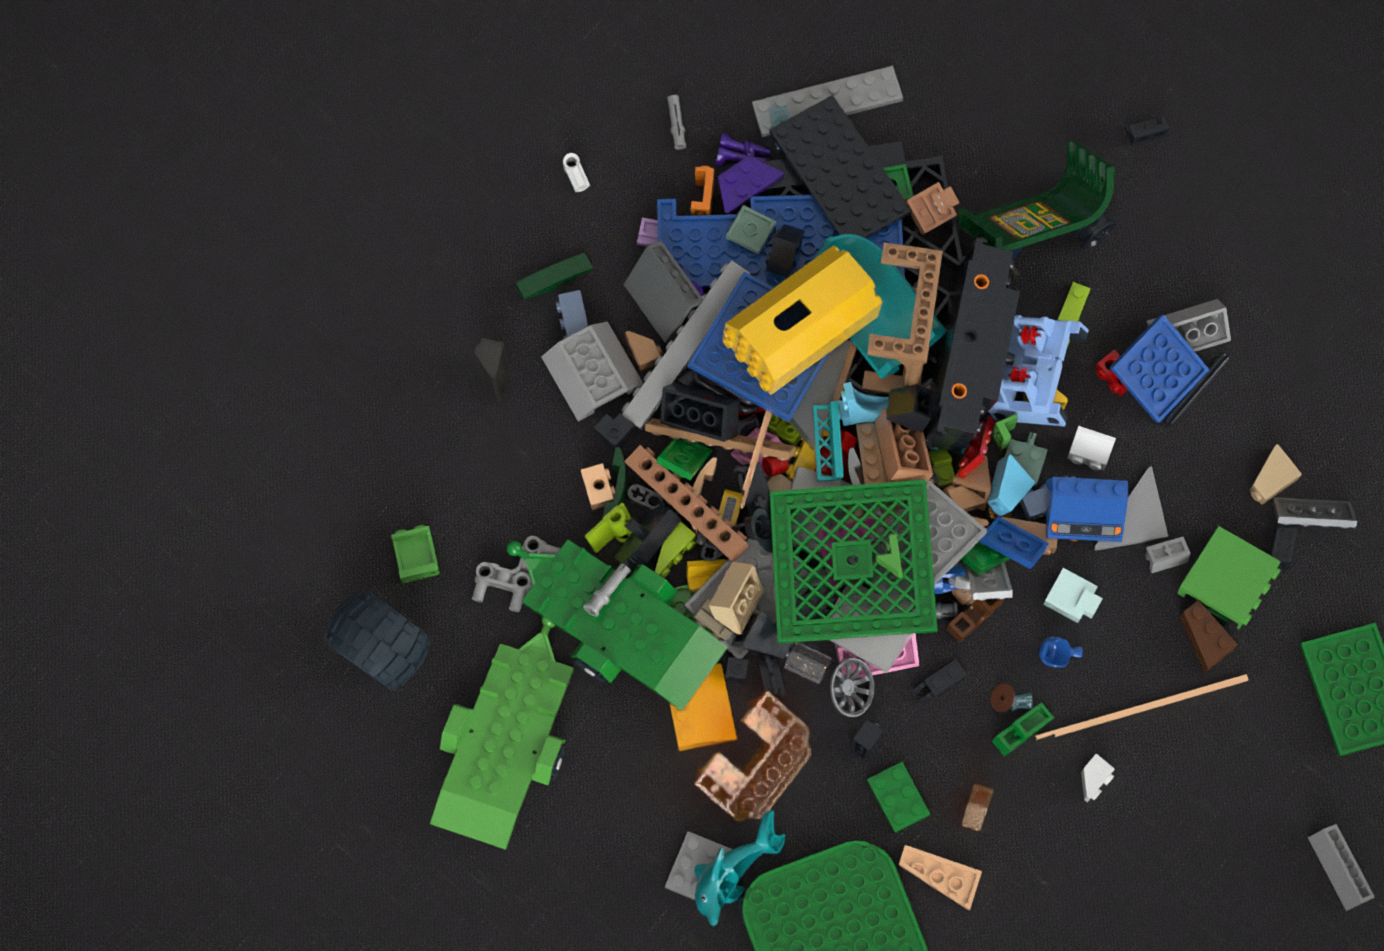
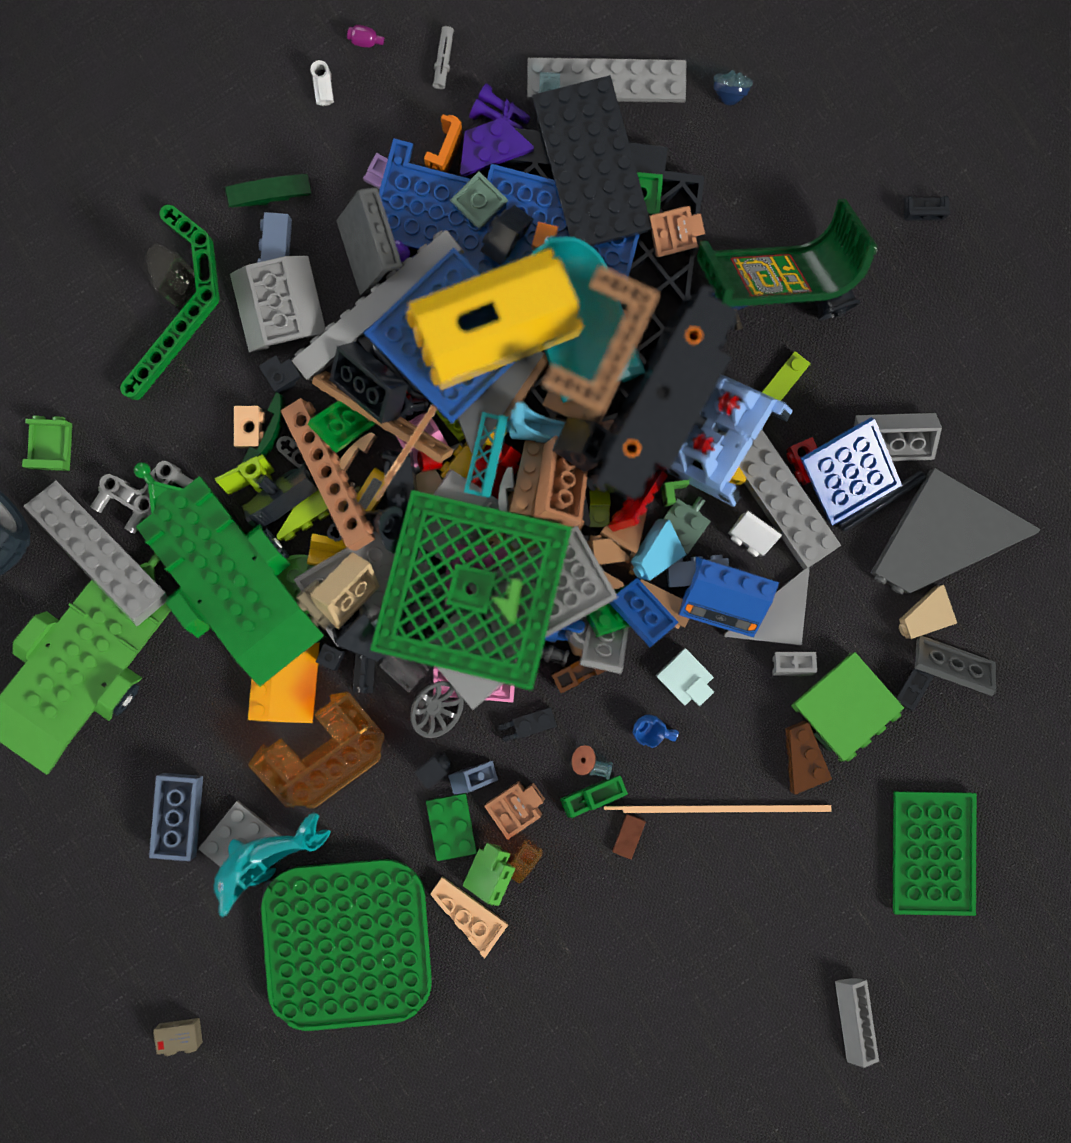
camera: 10 degrees right, 15 degrees up
light grey pin [583,563,630,617] -> none
medium nougat slope [625,331,663,371] -> none
white slope [1081,754,1115,802] -> none
none -> light grey brick [24,481,167,626]
none -> green beam [120,205,219,400]
none -> sand blue brick [149,773,203,861]
none -> magenta plant [347,25,384,47]
none -> sand blue slope [448,761,498,795]
none -> bright green piece [463,843,515,906]
none -> nougat piece [484,781,545,840]
none -> orange panel [532,222,558,251]
none -> copper tile [612,814,646,859]
none -> hair [713,70,753,105]
none -> light grey brick [719,429,841,569]
none -> dark grey slope [870,468,1040,595]

